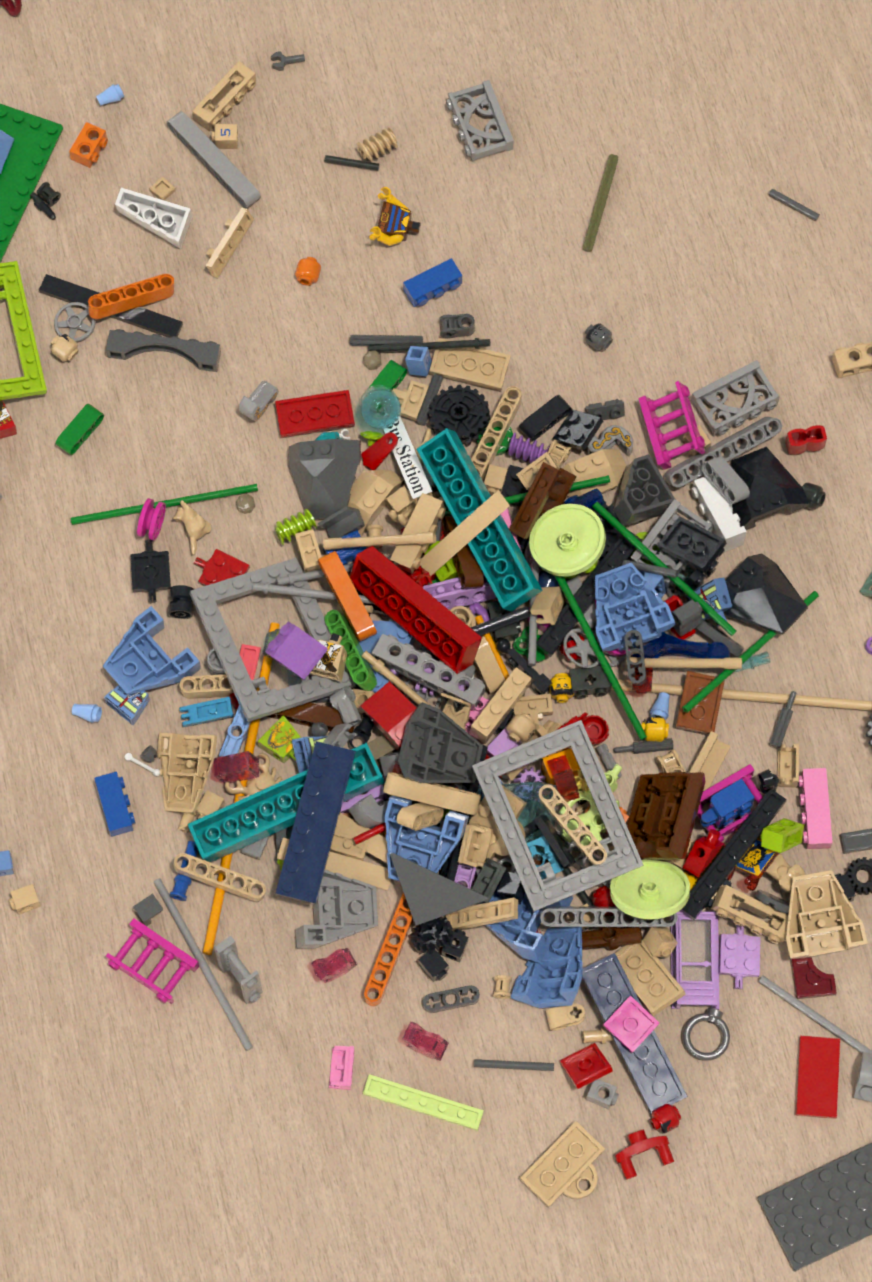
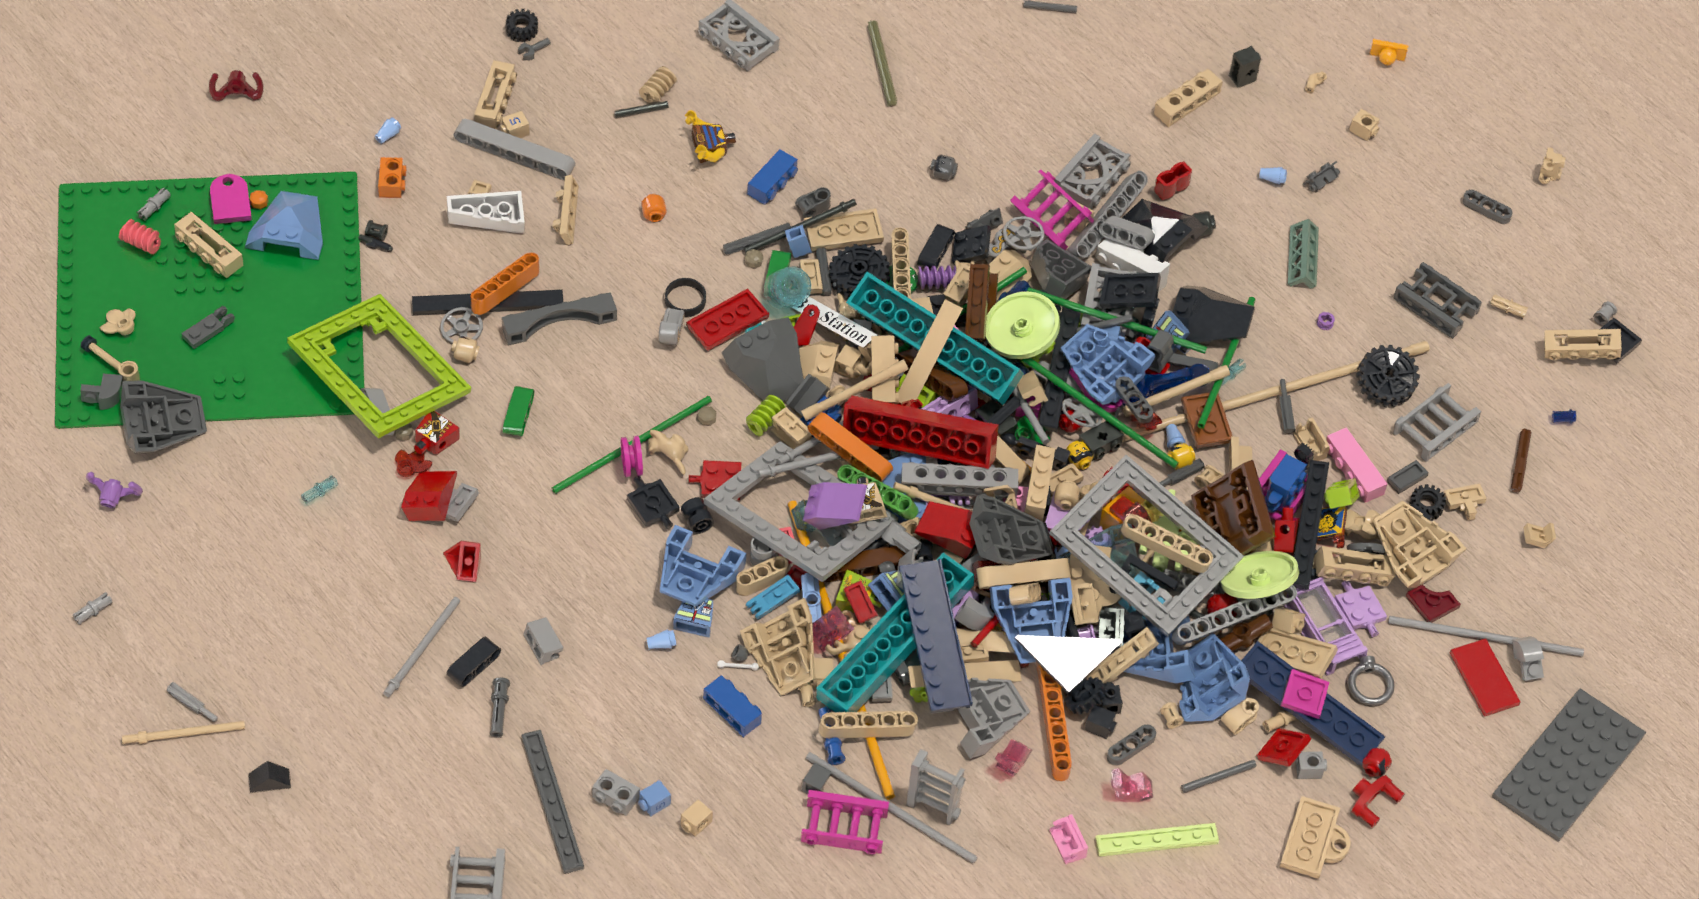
camera: 30 degrees left, 15 degrees down
none -> black tyre [506,8,538,42]
none -> black tyre [665,278,706,317]
none -> red tile [843,581,878,625]
none -> light grey wheel [1003,216,1044,251]

